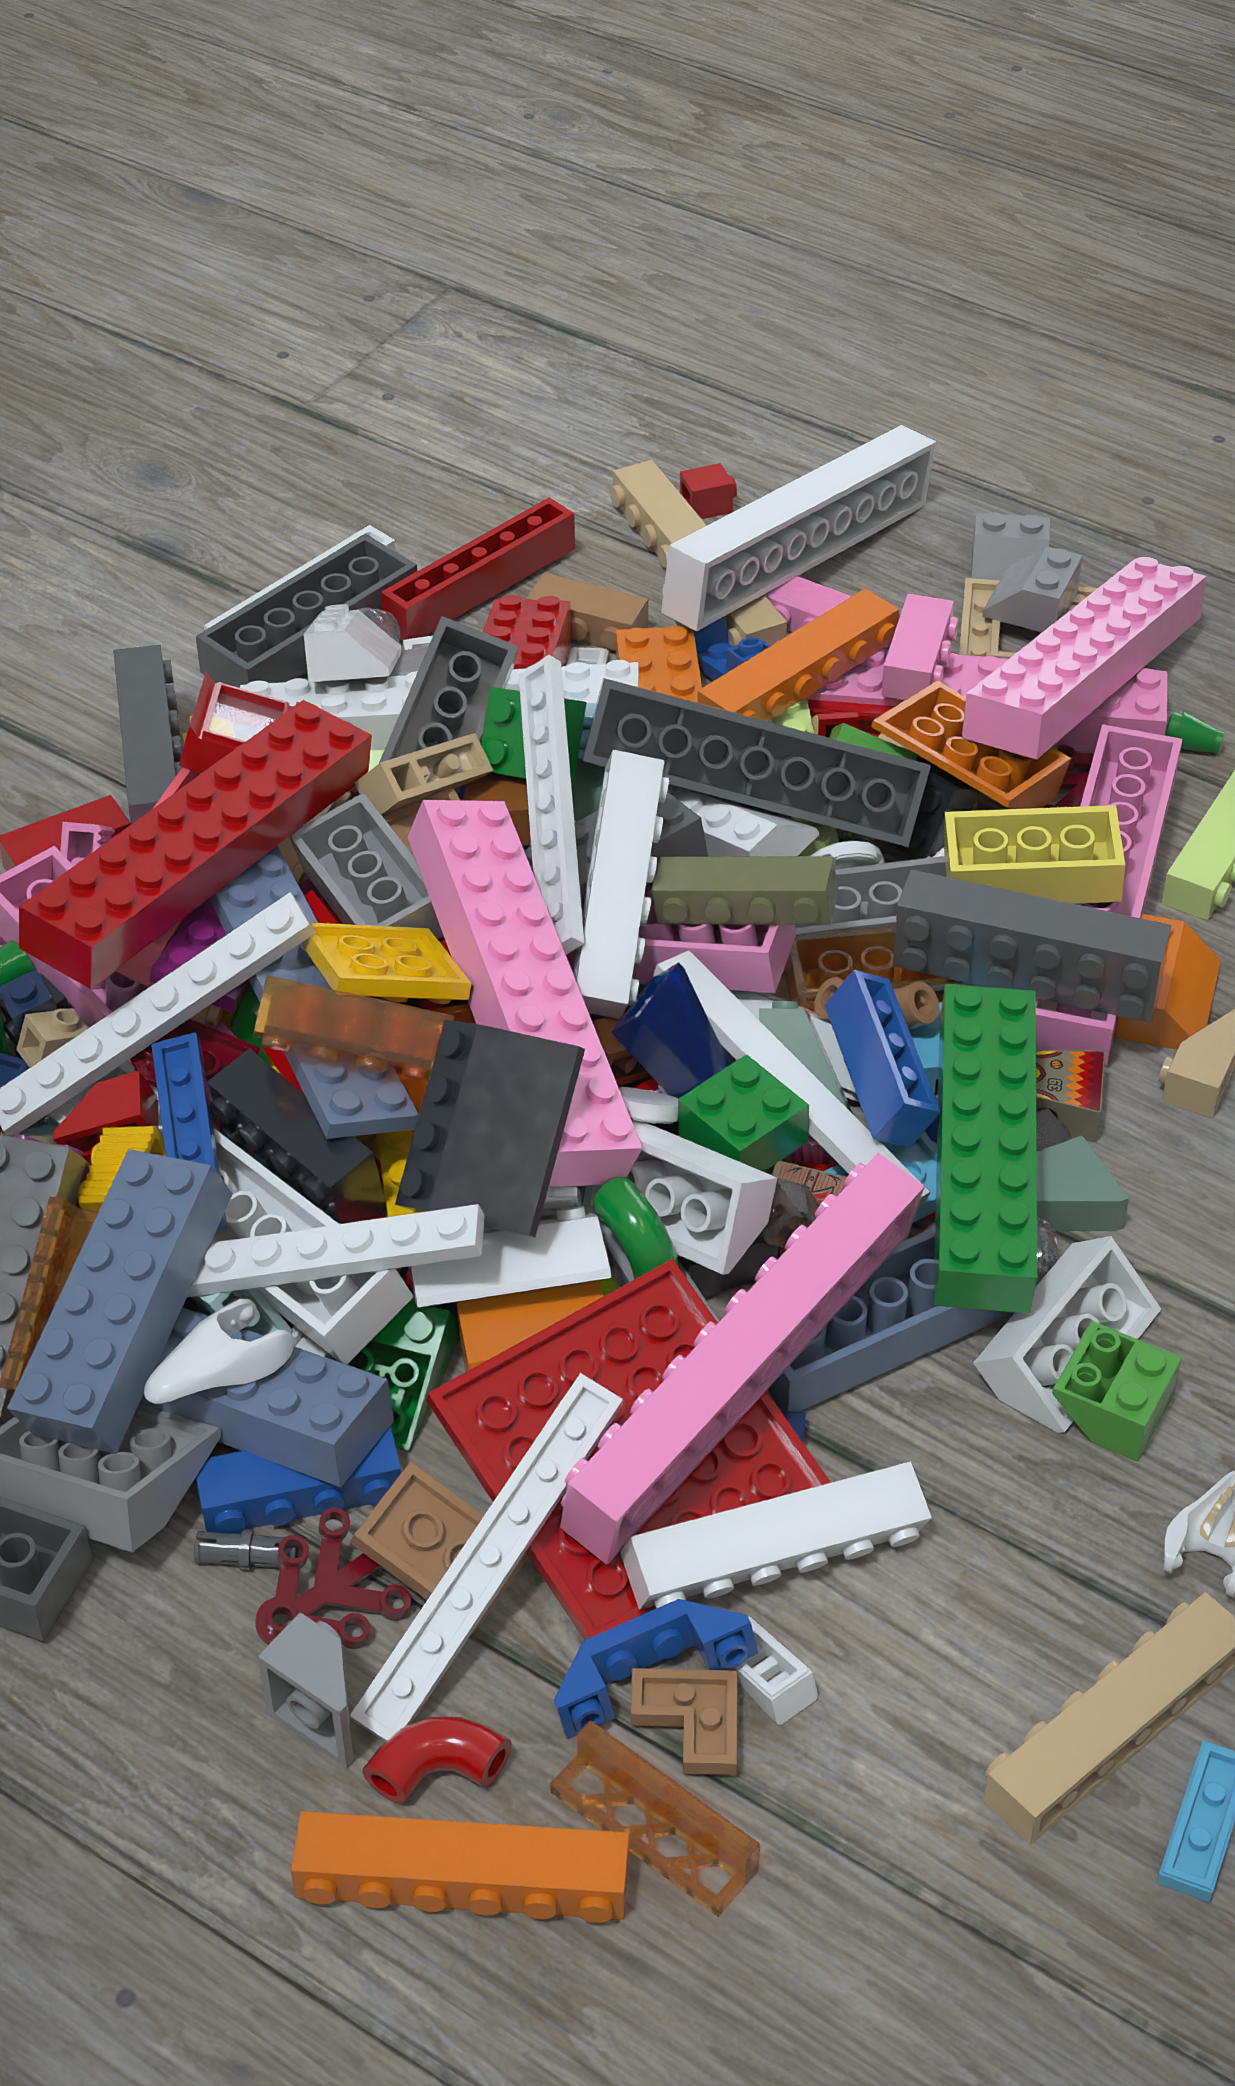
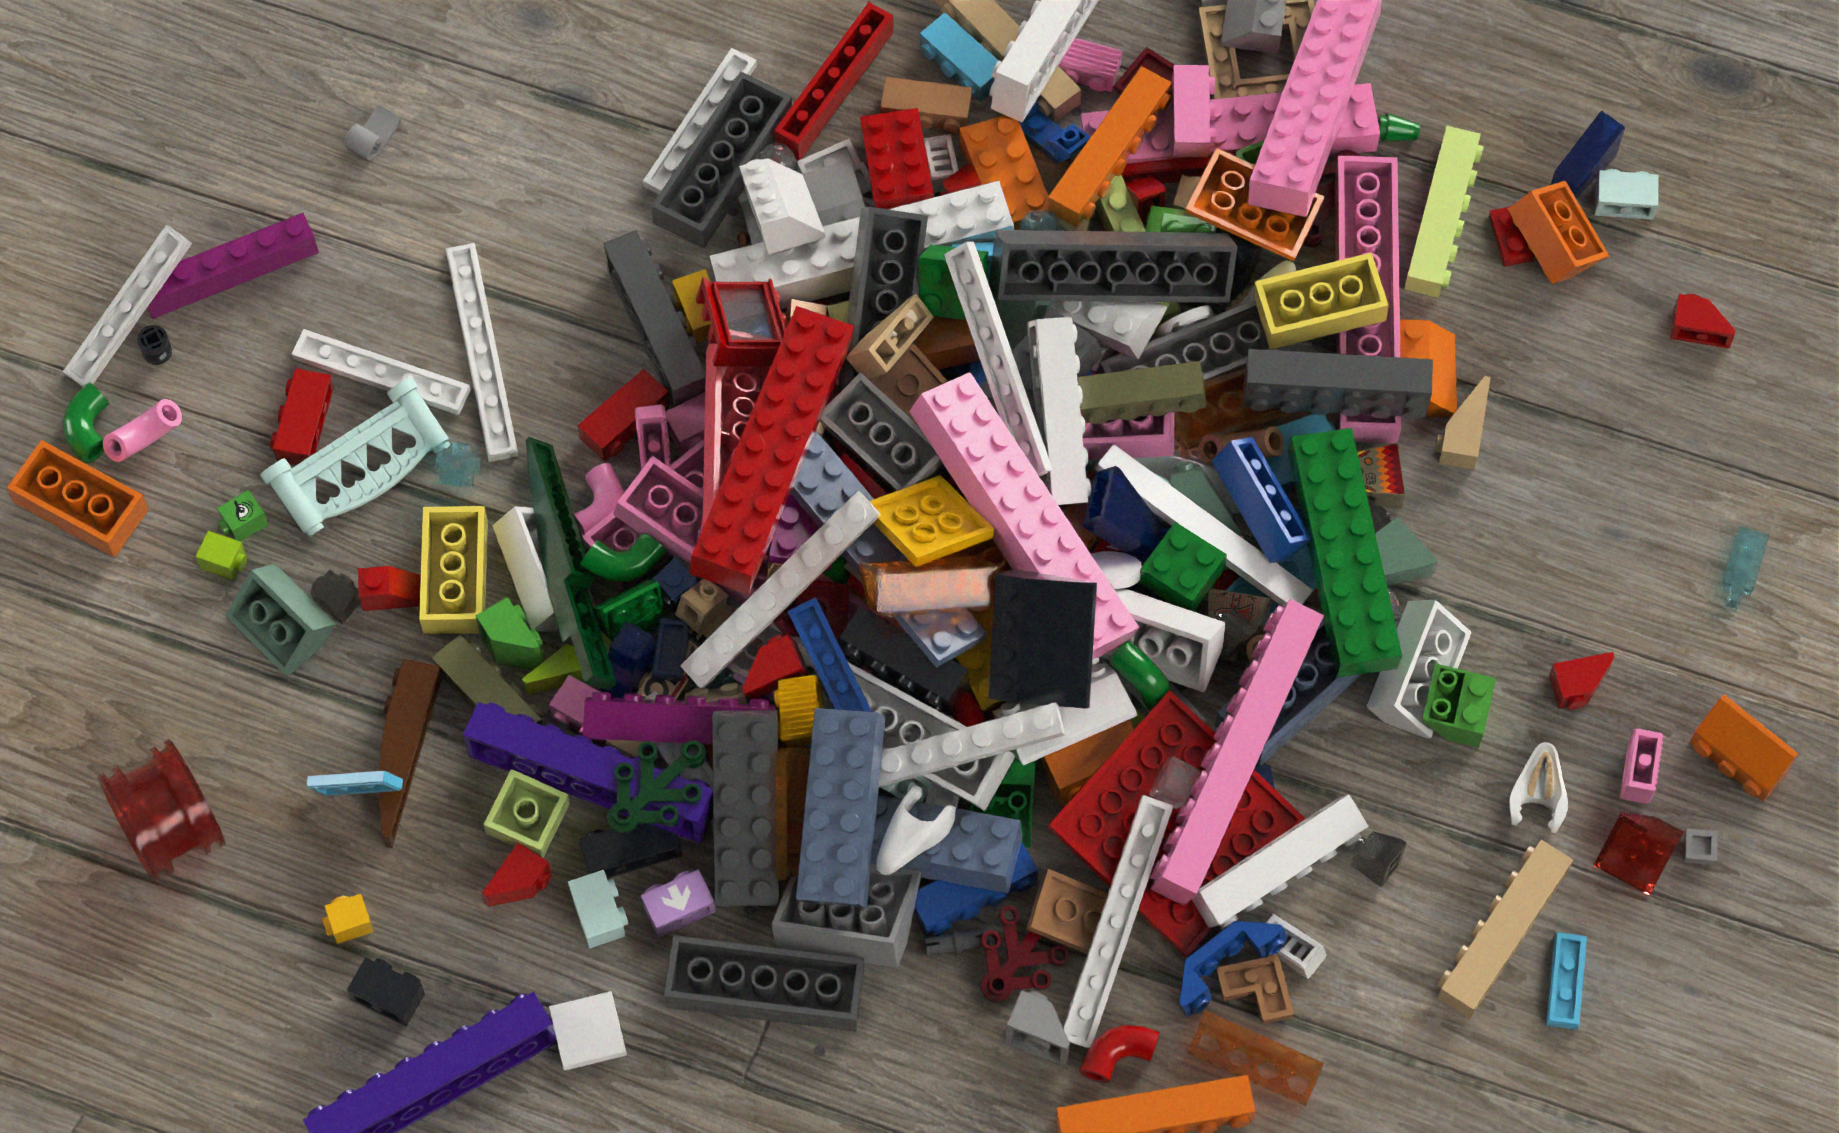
camera: 15 degrees left, 20 degrees up
none -> medium azure brick [920,13,999,102]
none -> clear brick [1149,756,1201,809]
none -> clear smoke slope [1351,831,1407,887]

